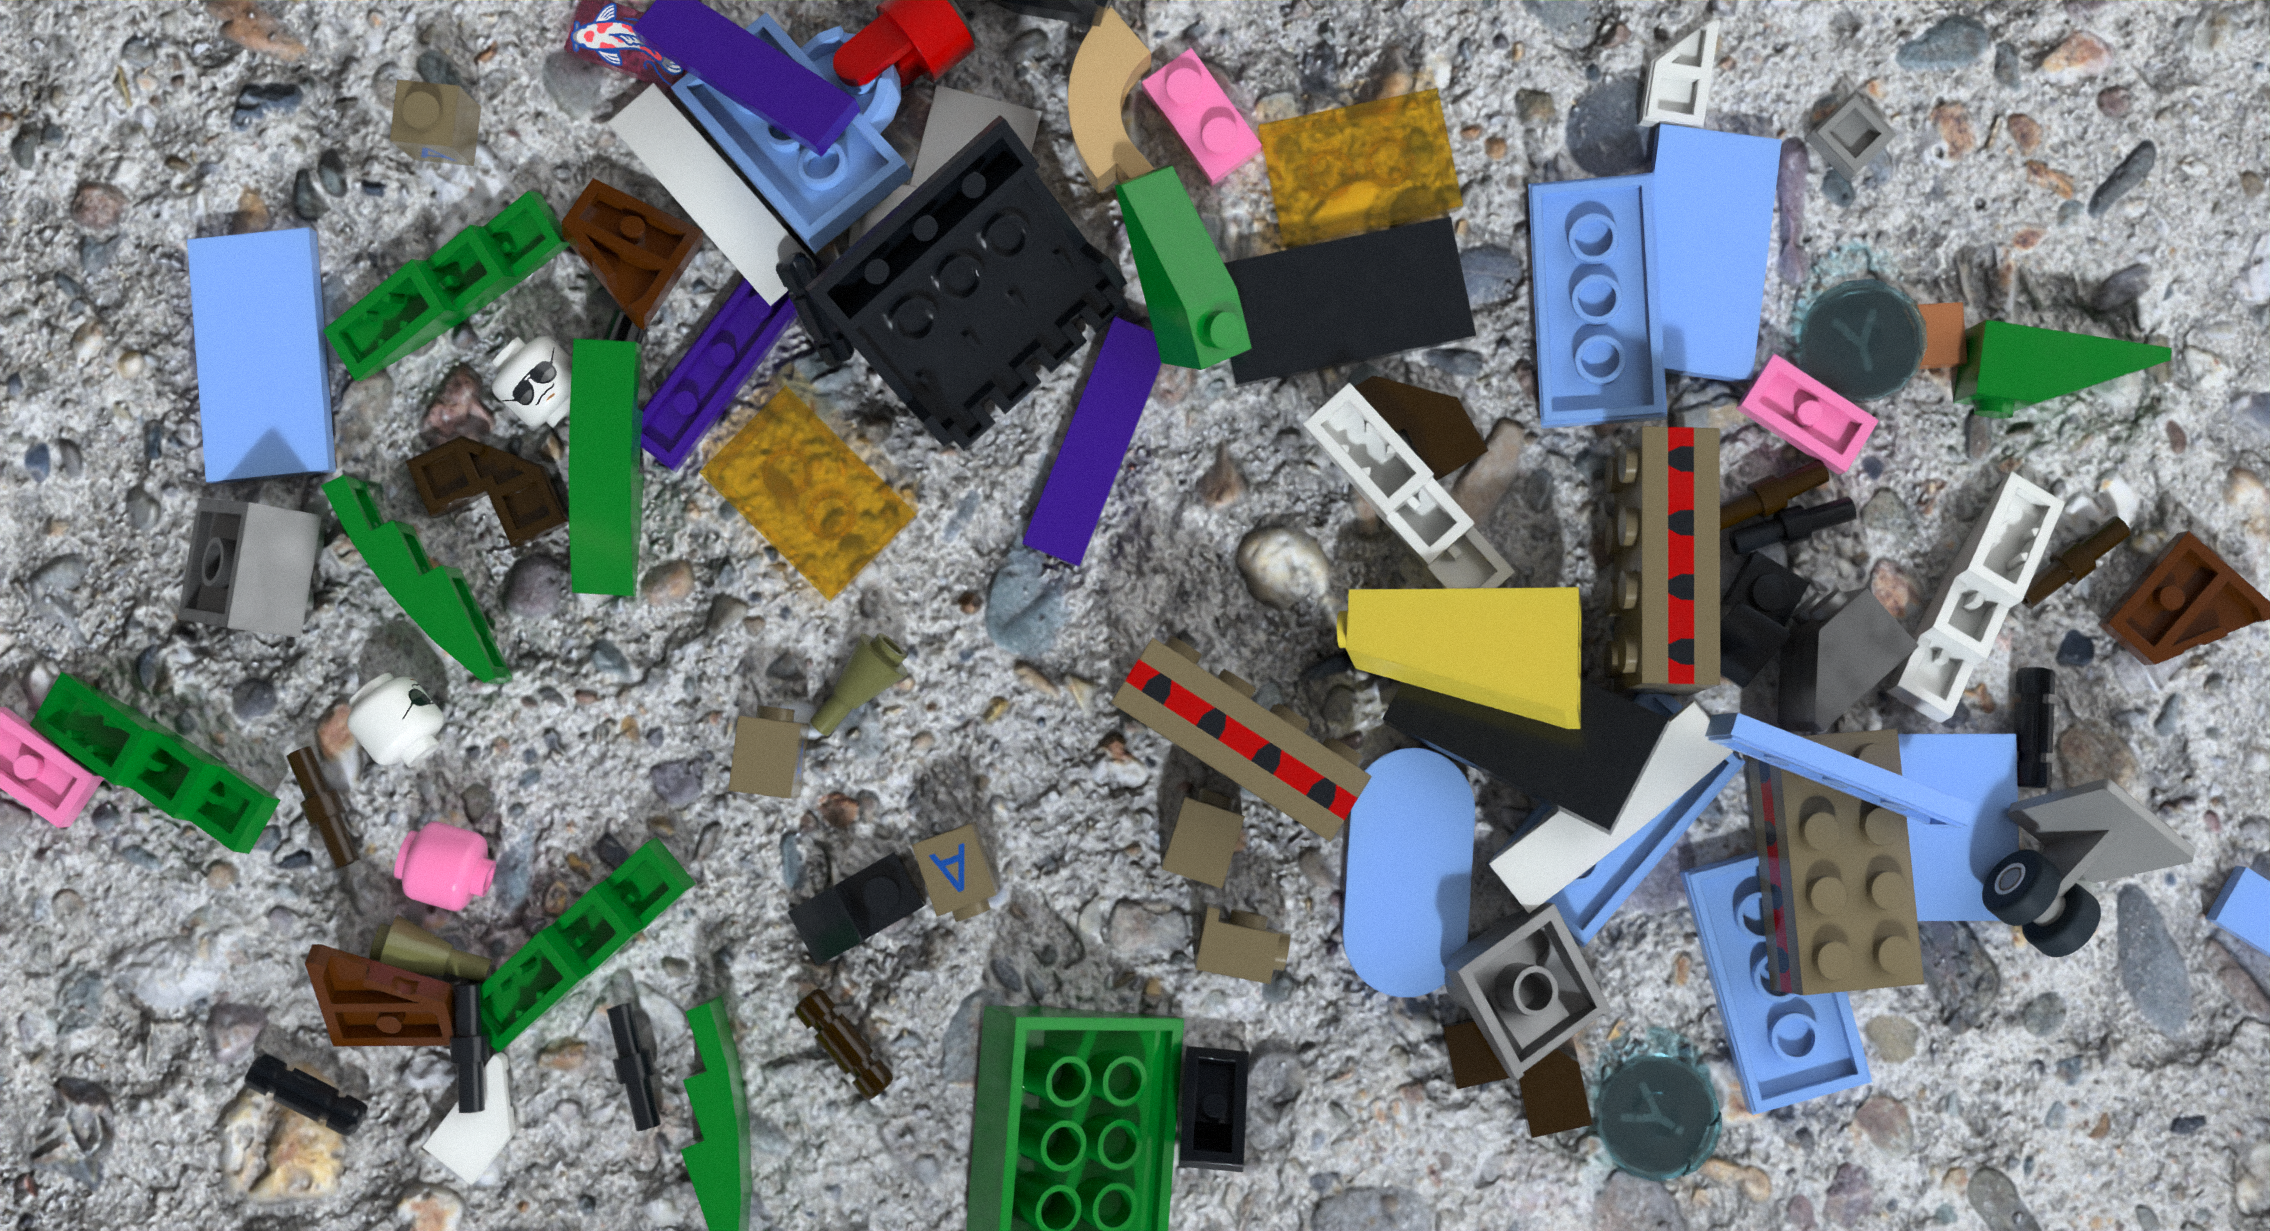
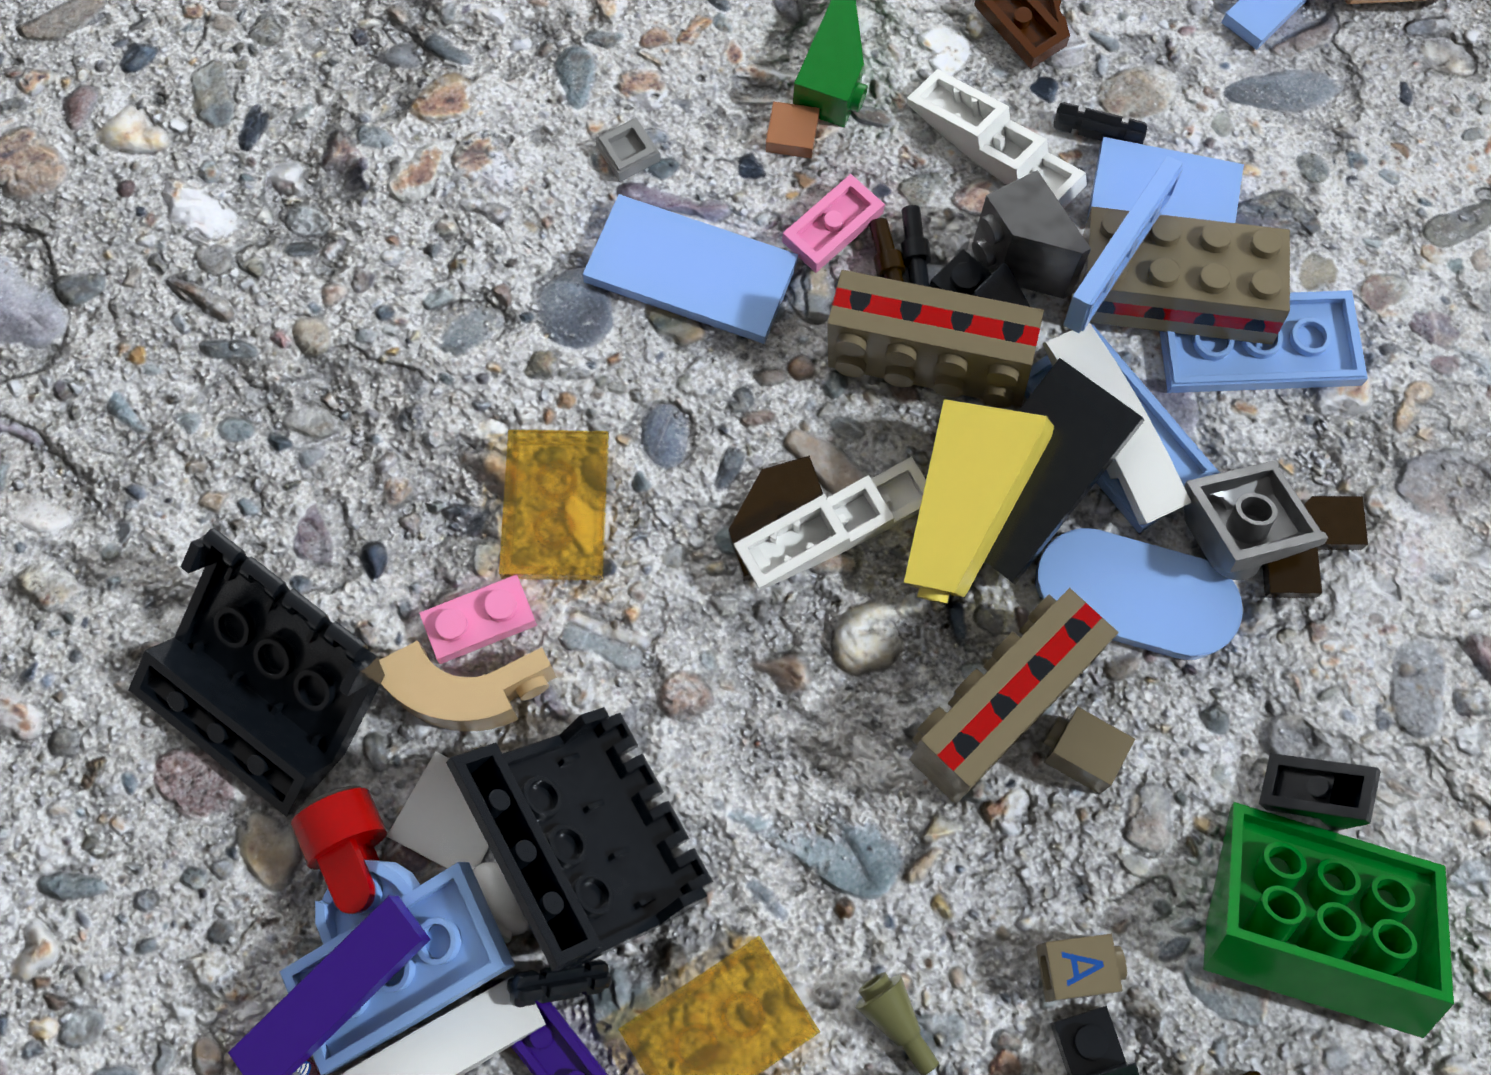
camera: 80 degrees left, 15 degrees down
dark purple tile [1022,316,1162,568] -> none
green slope [1115,165,1252,370] -> none
dark tan brick [1194,902,1291,984] -> none
black tile [1224,217,1476,388] -> none
light blue tile [1528,172,1667,429] -> none
clear light blue tile [1594,1053,1722,1181] -> none
white tile [1638,18,1720,129] -> none
clear light blue tile [1798,279,1928,404] -> none
light grey plate [1982,779,2196,957] -> none
dark brown bar [2021,516,2131,609] -> none

